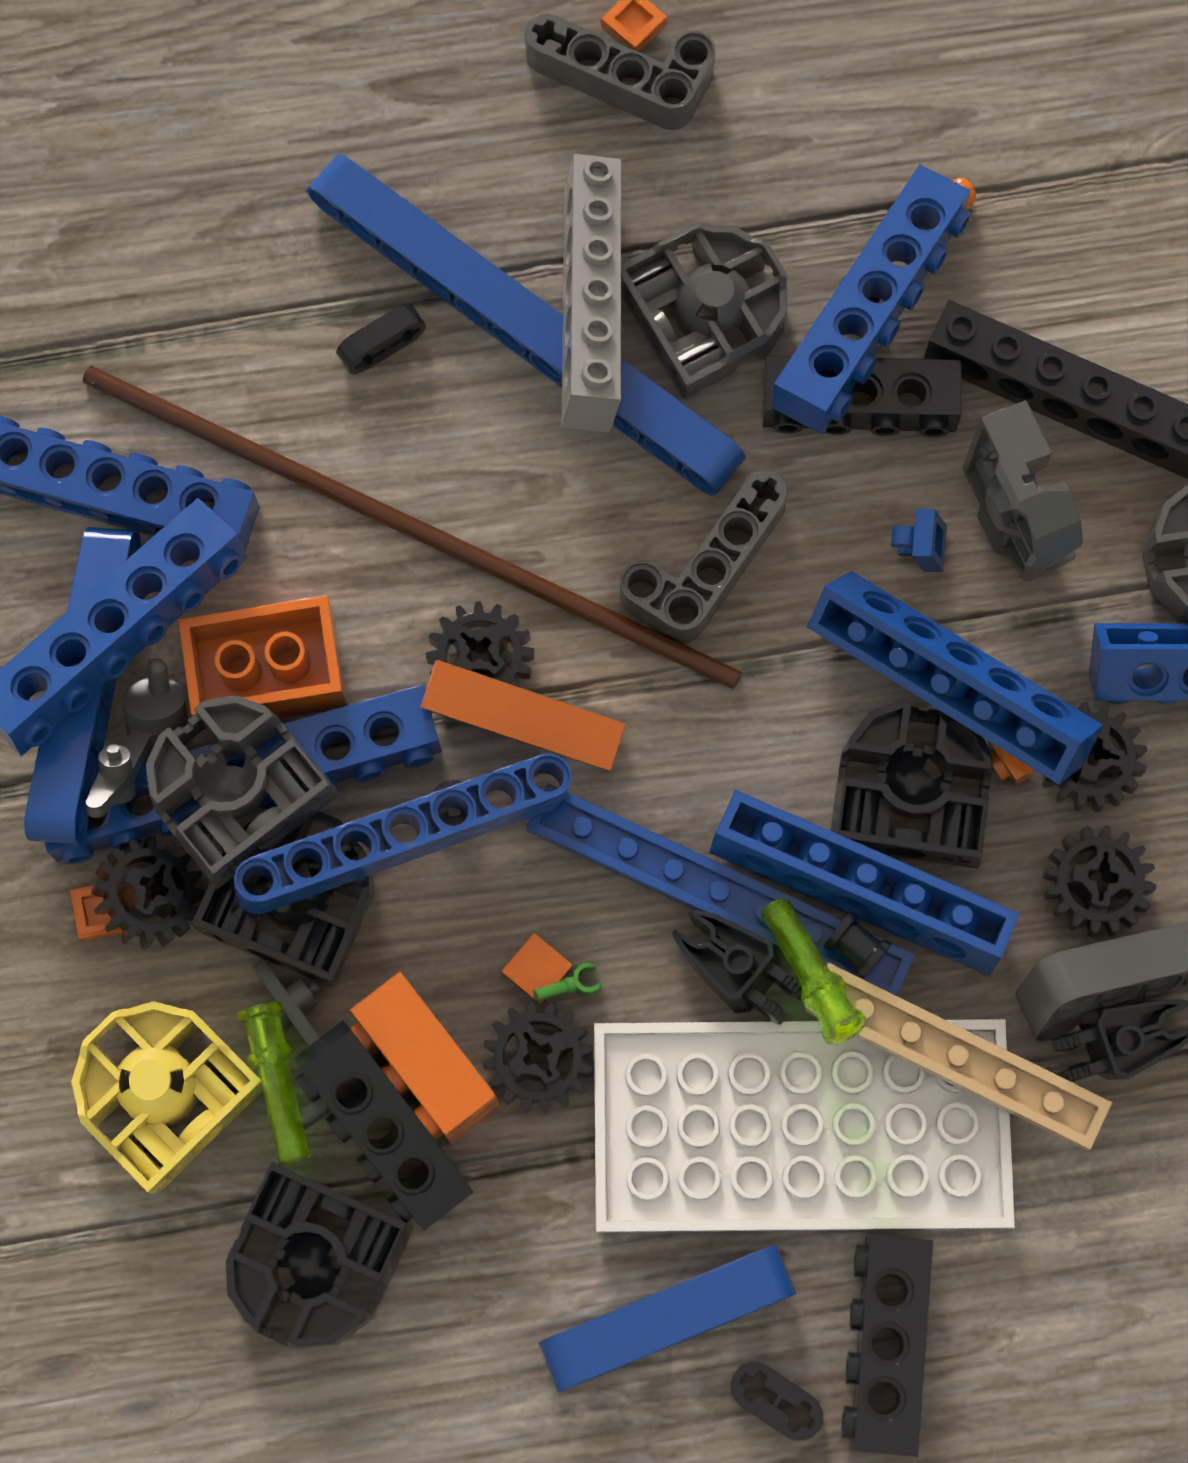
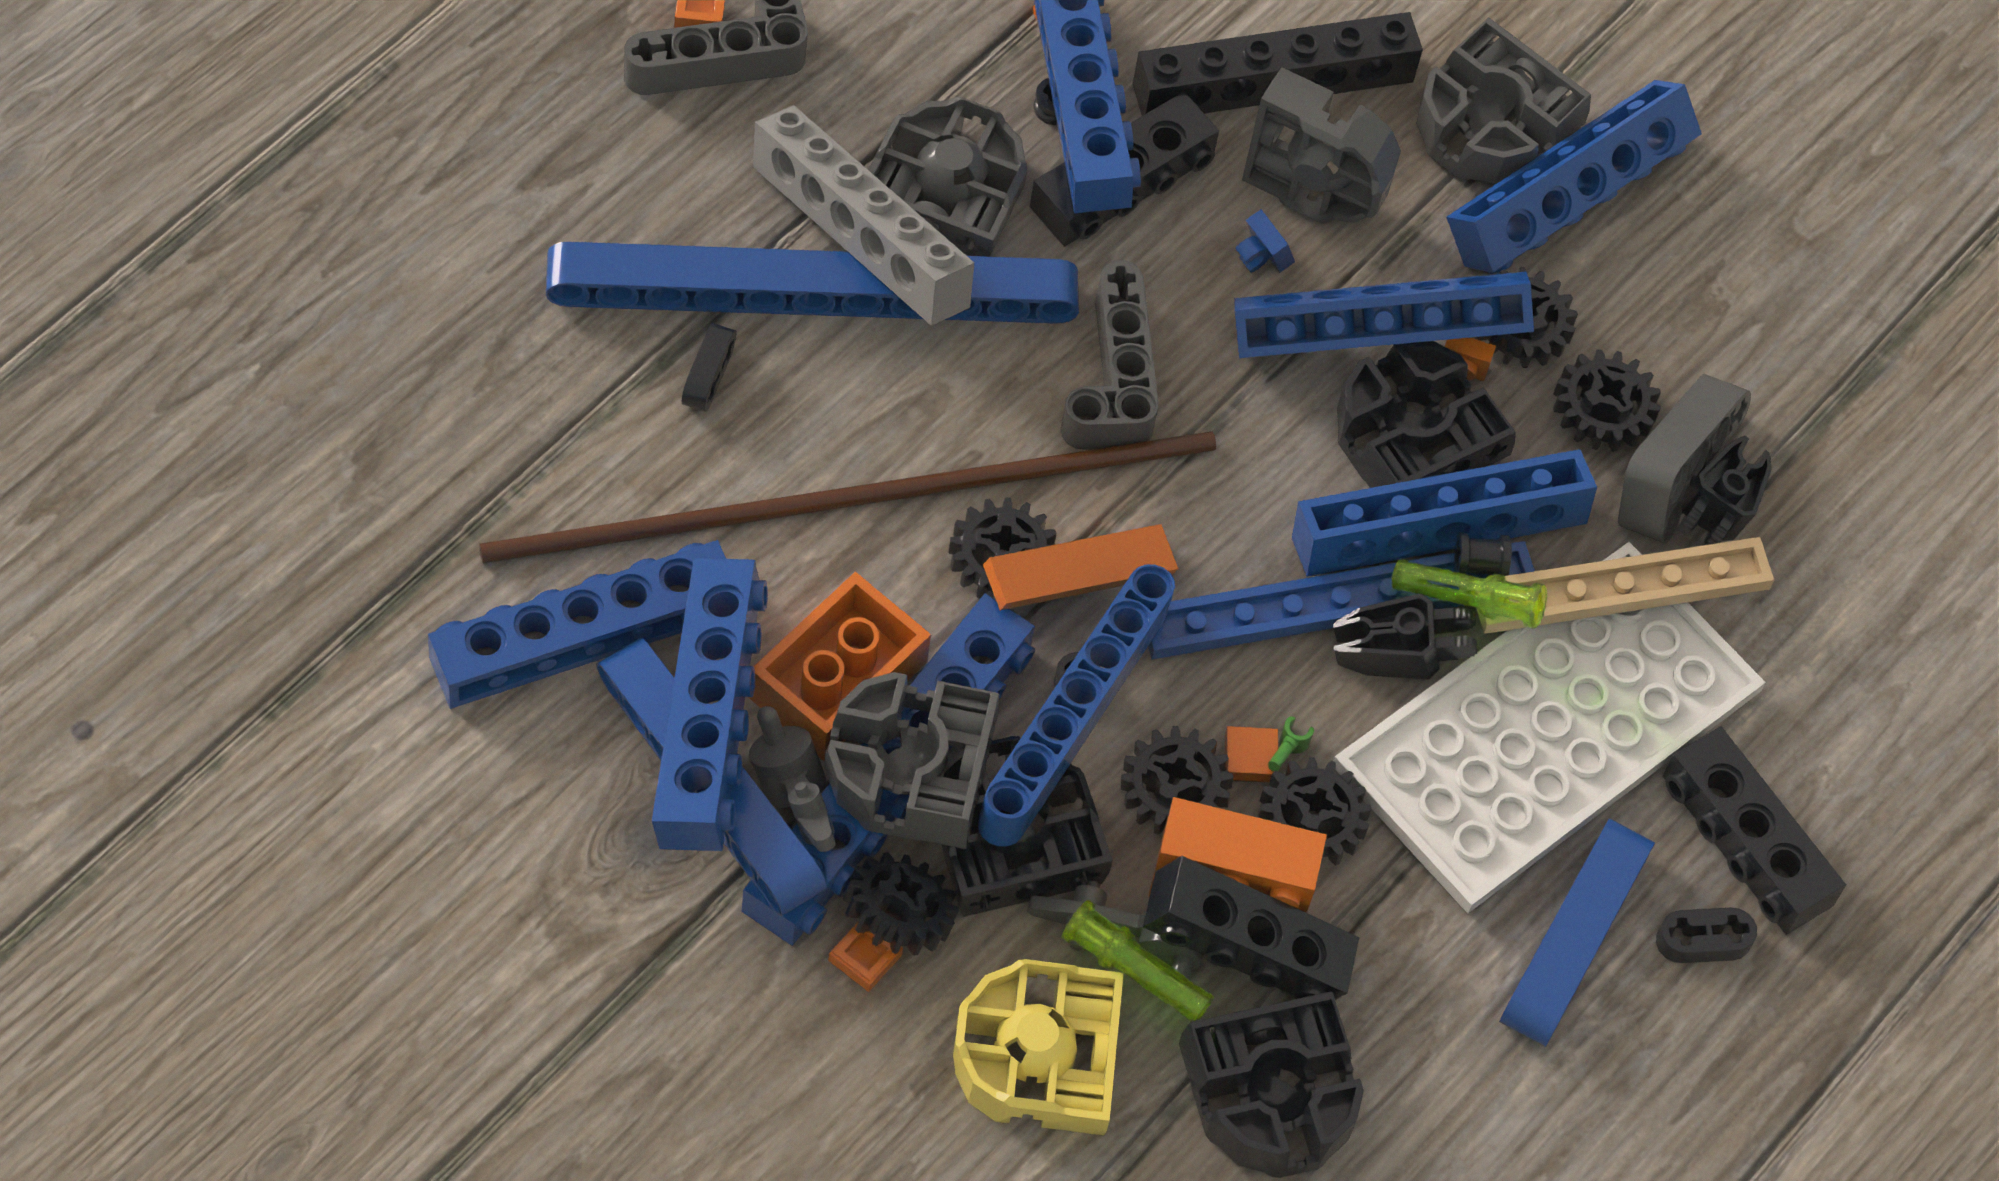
camera: 50 degrees left, 15 degrees down
none -> black gear [1121,726,1233,835]

